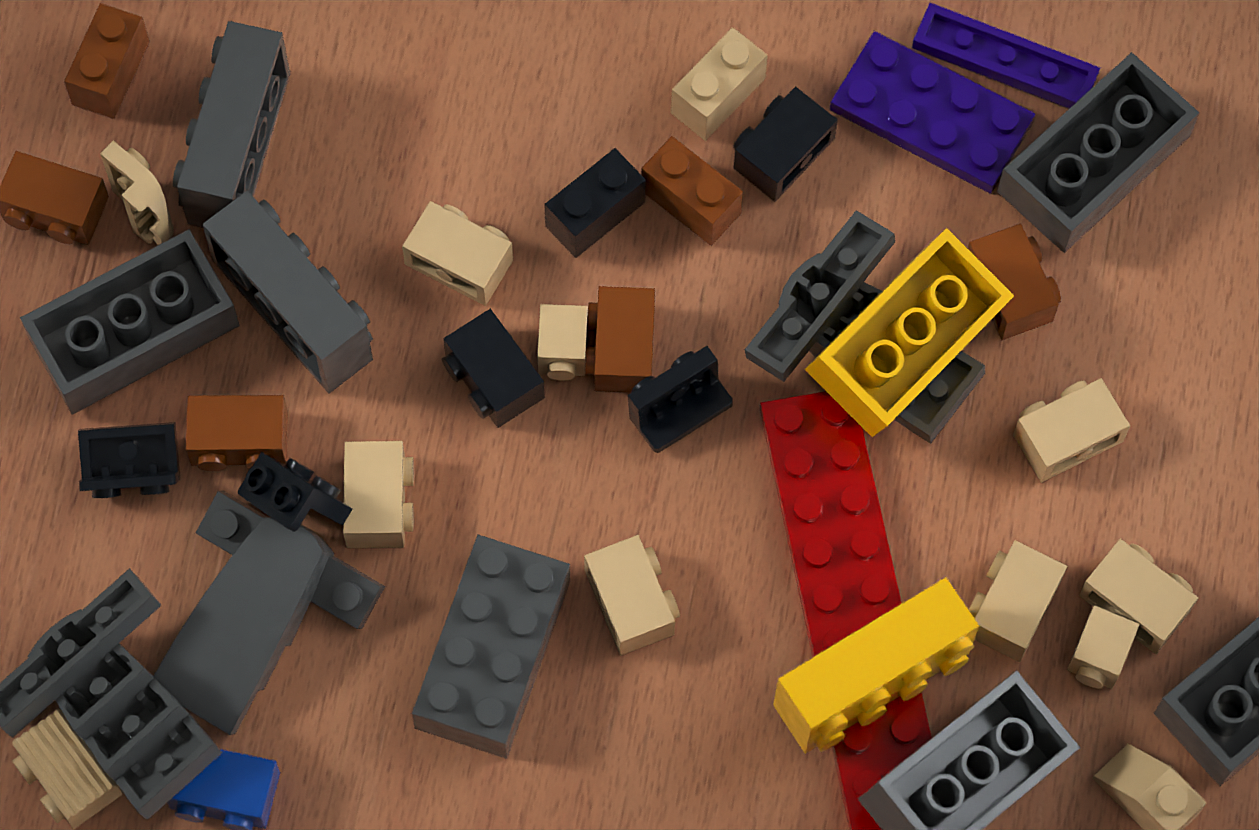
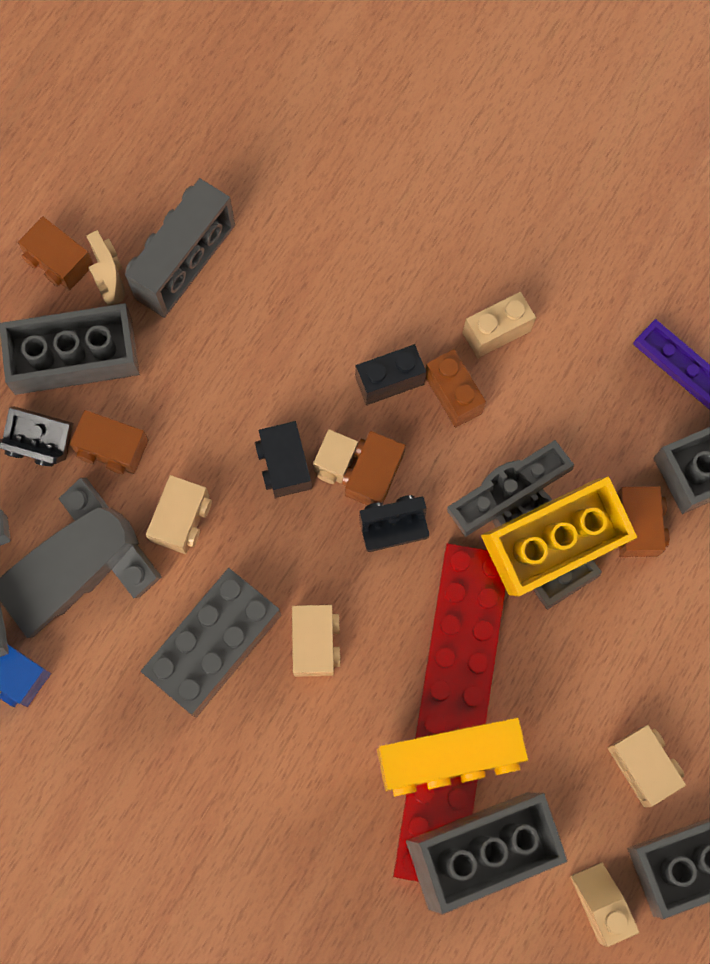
camera: 20 degrees right, 5 degrees up
dark orange brick [64,3,150,119] -> none
dark grey brick [202,190,373,394] -> none
black bracket [238,452,353,532] -> none
tan brick [402,201,513,306] -> none
black brick [733,86,838,202] -> none
dark purple plate [829,31,1036,194] -> none
tan brick [969,540,1067,662] -> none
tan brick [1013,378,1130,483] -> none
tan brick [1067,605,1140,689] -> none

